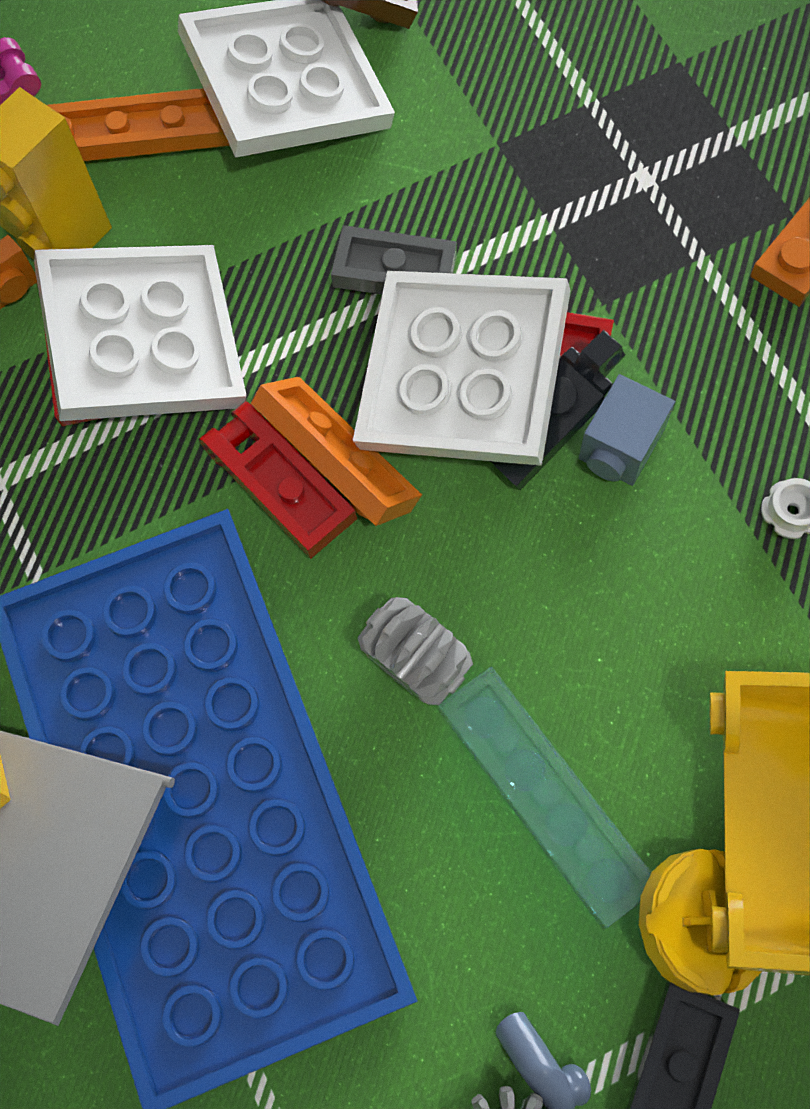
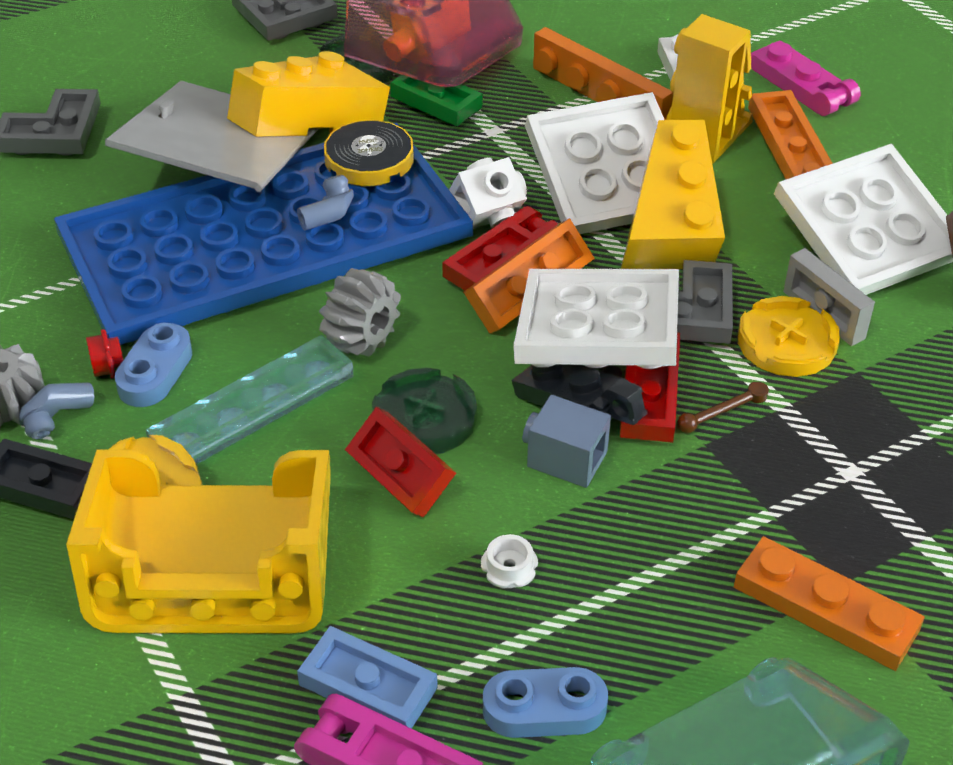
camera: 80 degrees right, 25 degrees down
none -> red plate [86,329,123,379]
none -> medium blue plate [115,323,192,407]
none -> sand blue arm [297,175,354,231]
none -> tile [324,120,414,186]
none -> red plate [345,406,456,517]
none -> clear green tile [372,368,477,454]
none -> white brick [449,157,527,229]
none -> yellow wedge [620,120,725,269]
none -> reddish brown hinge [677,382,769,433]
none -> yellow tile [738,296,840,377]
none -> light grey plate [783,248,875,346]

